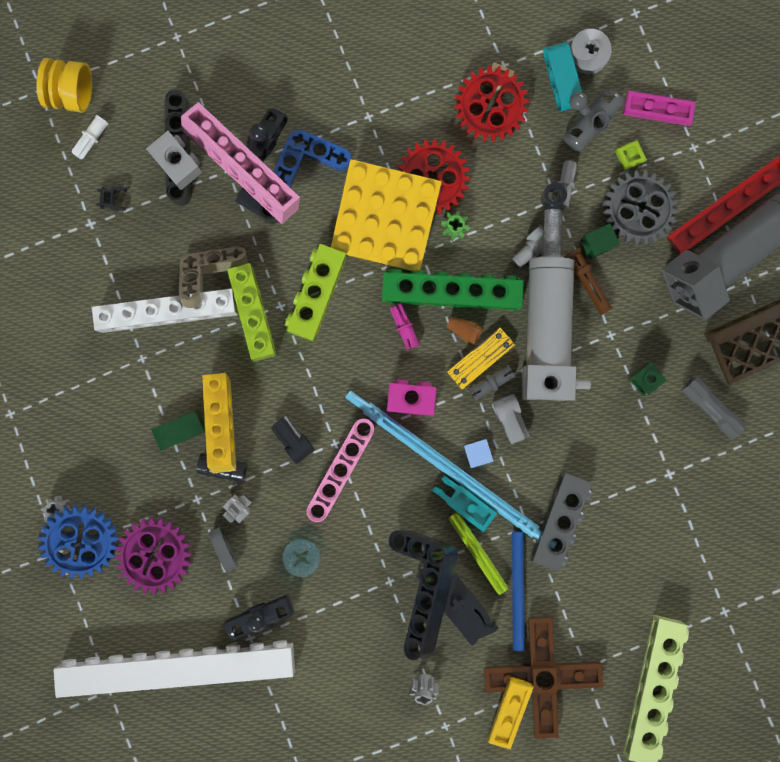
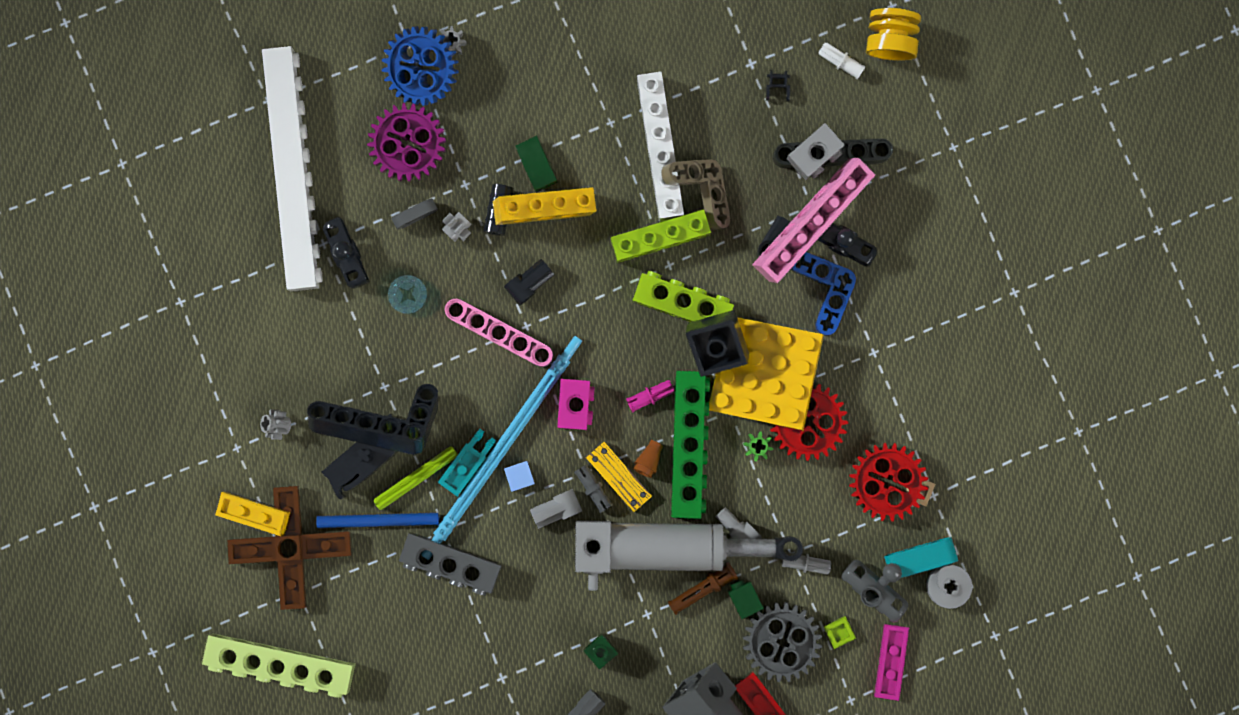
camera: 80 degrees right, 0 degrees up
none -> black brick [685,310,749,377]

